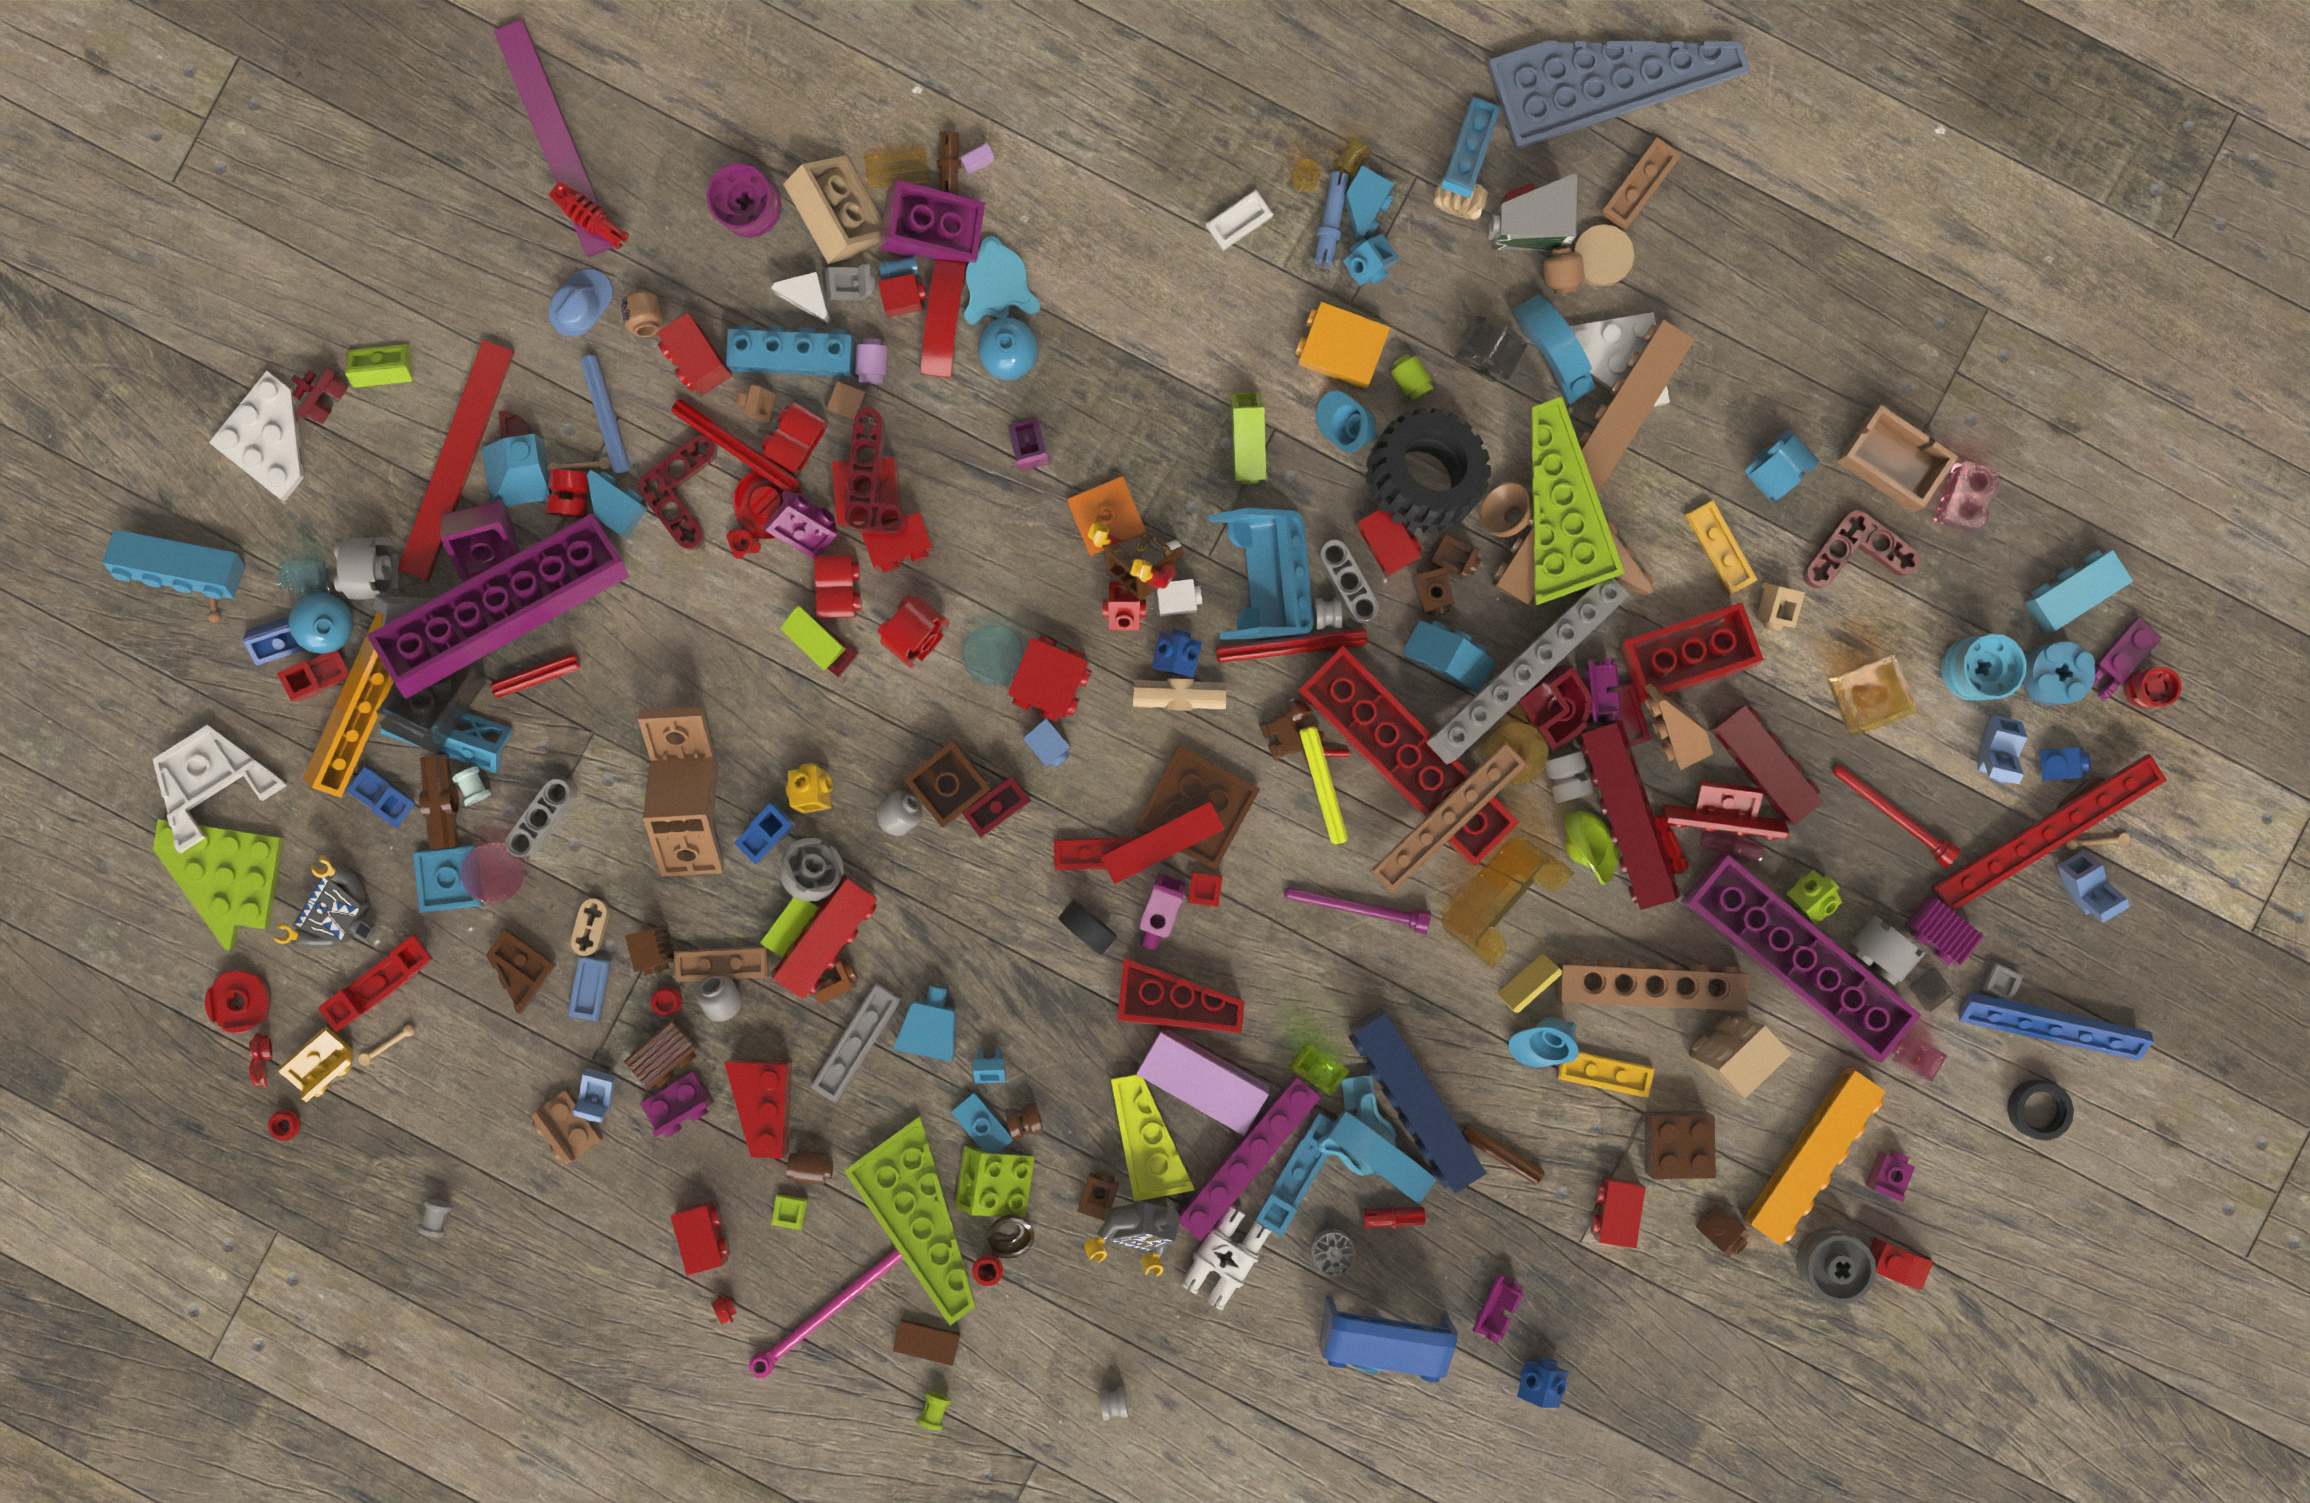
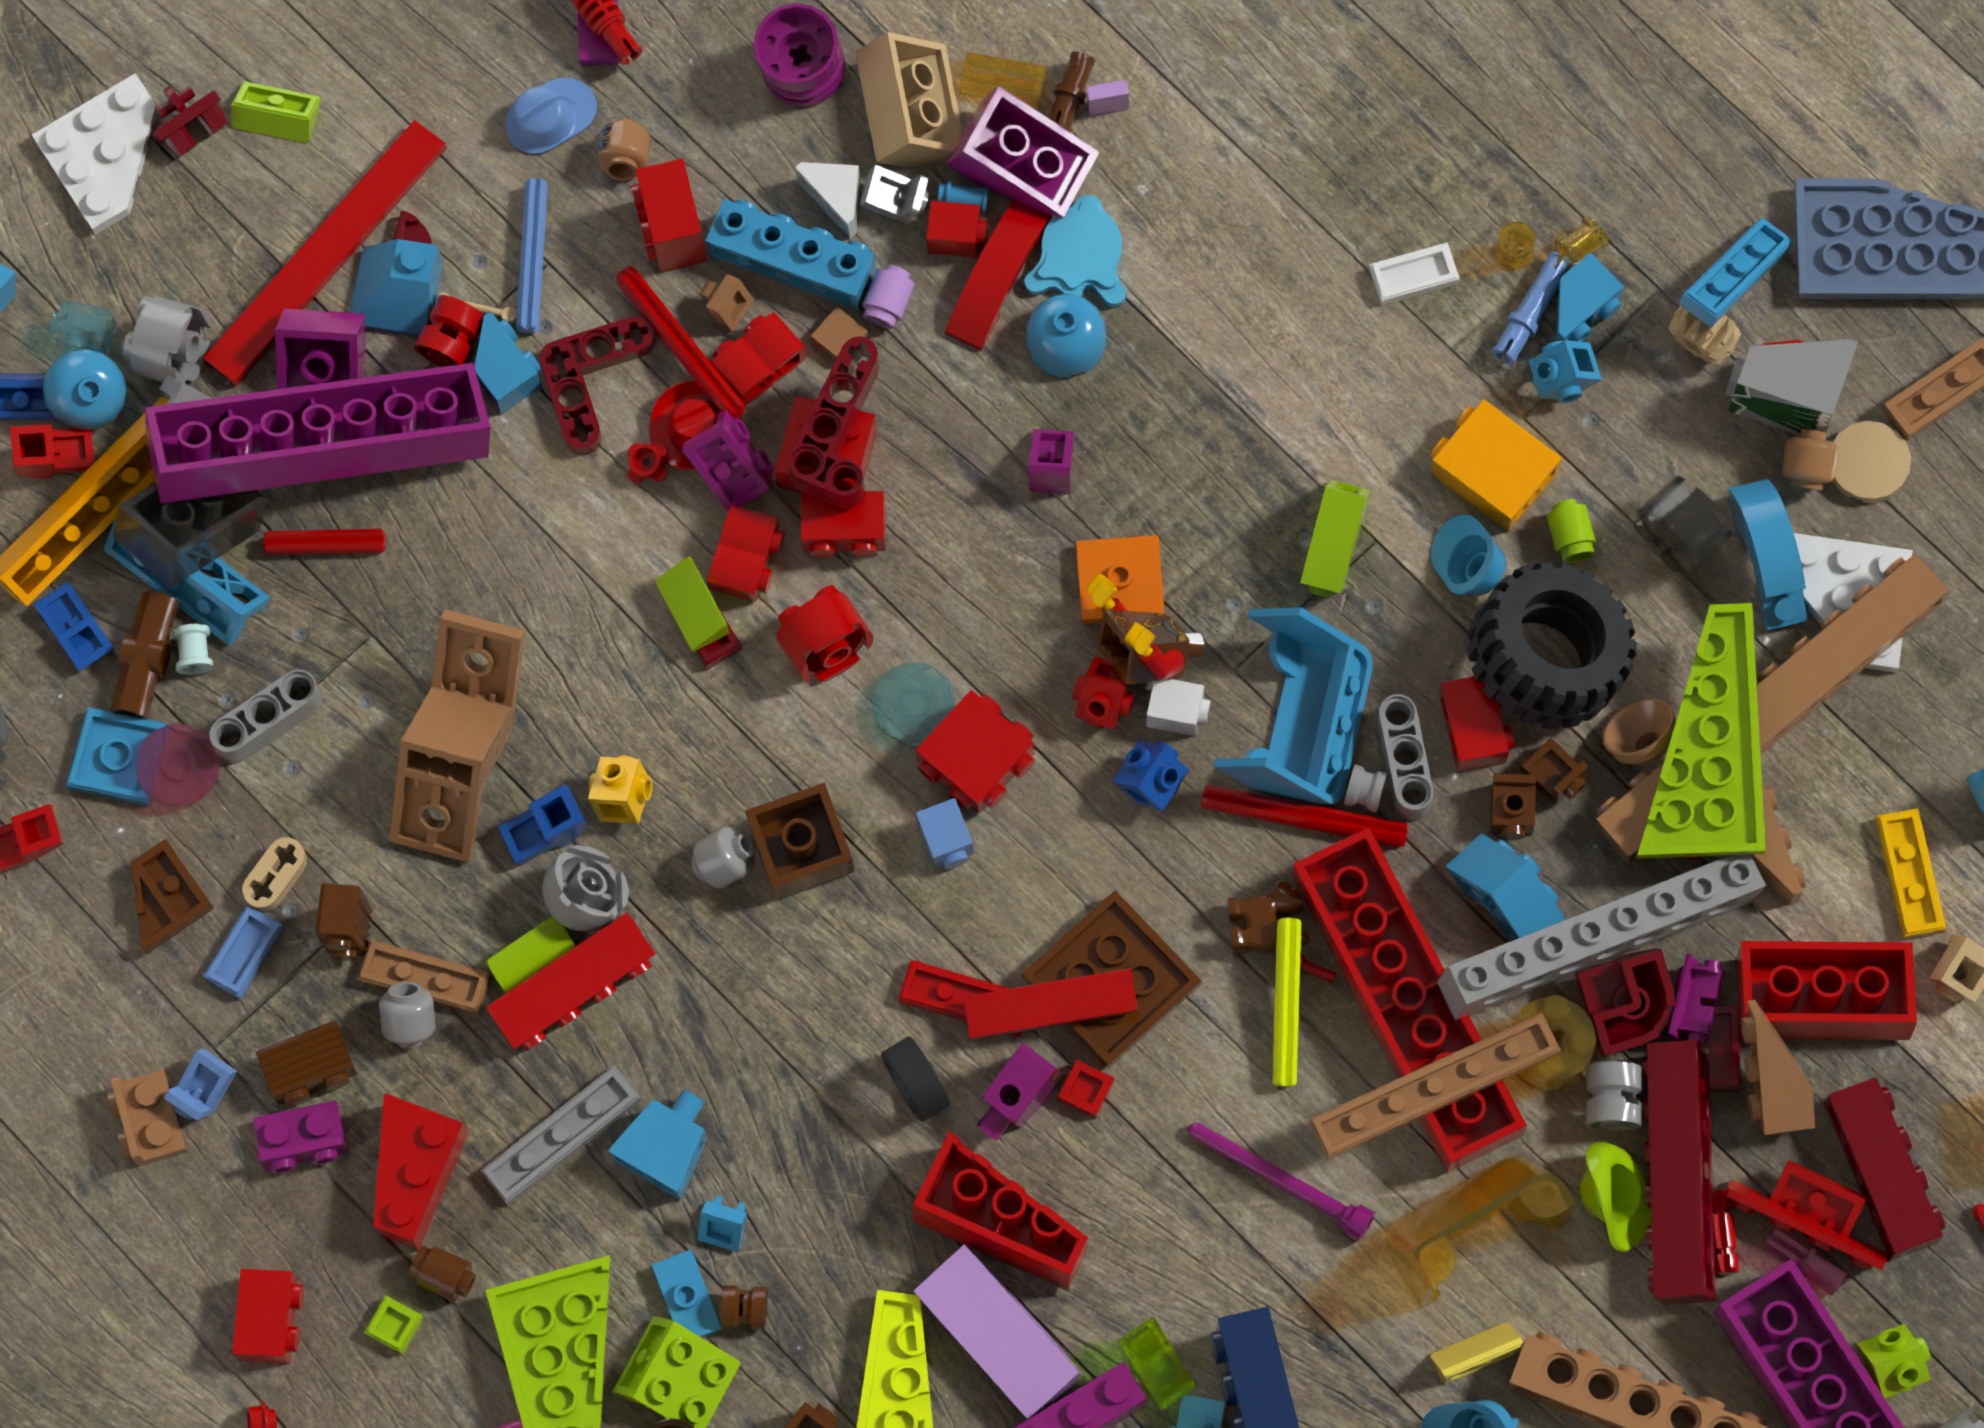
camera: 25 degrees right, 15 degrees down
red plate [651,986,682,1017] -> none
dark orange bracket [814,959,858,1004] -> none
dark red brick [962,776,1032,838] -> none
tan piece [1133,679,1227,711] -> none

